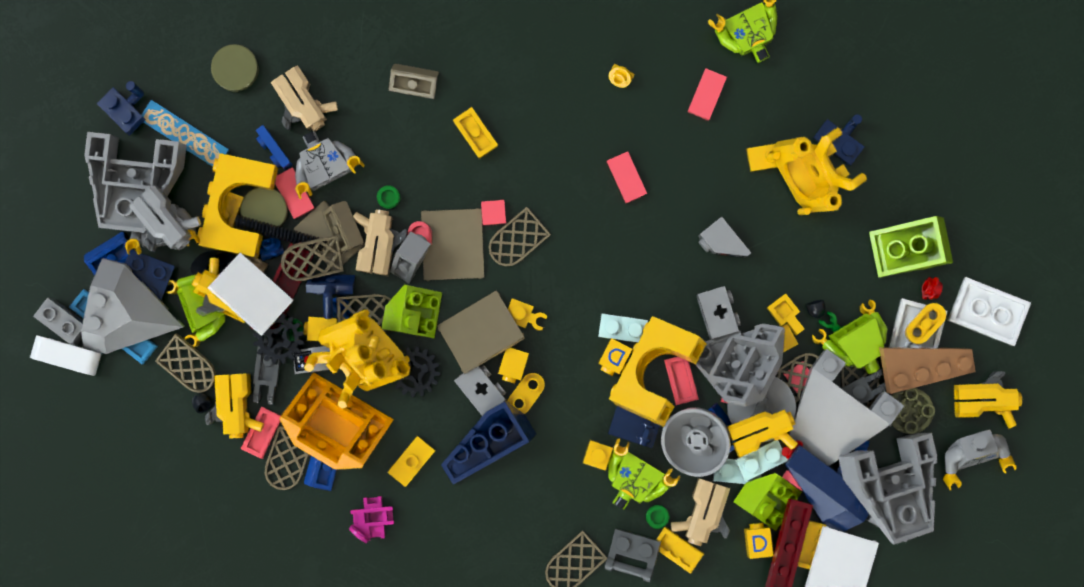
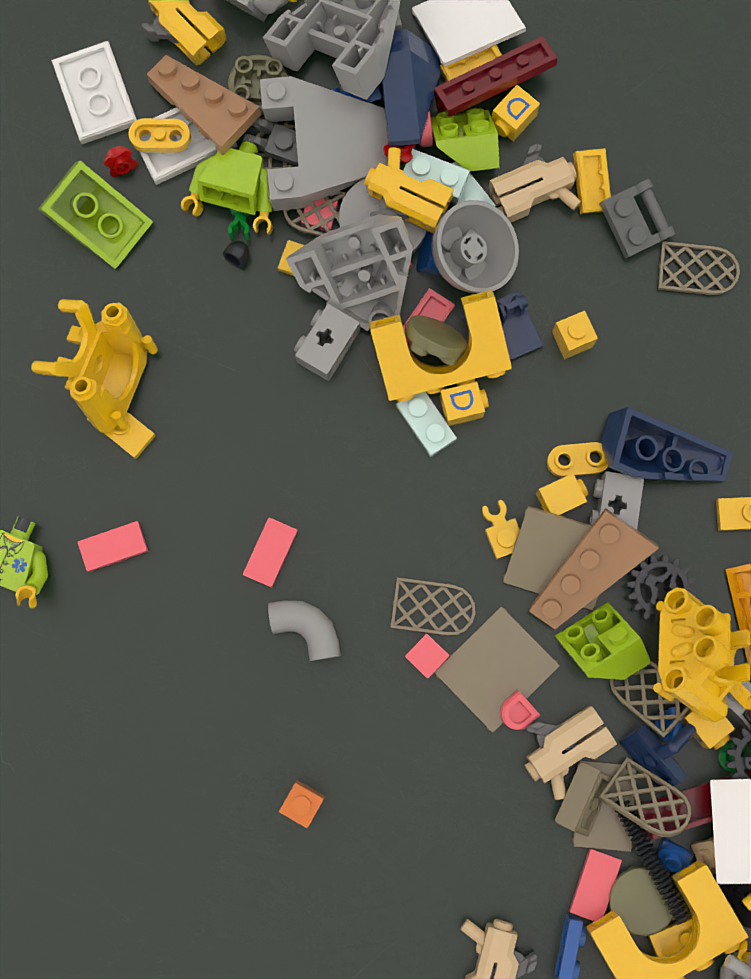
camera: 130 degrees left, 5 degrees down
light grey torso [295,131,365,199] -> none
green tile [377,186,400,209] -> none
dark tan slope [389,64,439,99] -> none
light grey slope [390,231,431,284] -> none
yellow plate [453,107,498,159] -> none
lime torso [608,439,680,510] -> none
yellow plate [609,63,635,88] -> none
green tile [646,505,669,529] -> none
light grey slope [698,217,751,258] -> none
yellow plate [767,294,804,336] -> none
dark blue plate [812,114,864,166] -> none
none -> light grey cylinder [268,600,341,661]
none -> orange brick [279,780,325,828]
none -> olive tile [405,316,467,365]
none -> medium nougat wing [529,508,659,629]

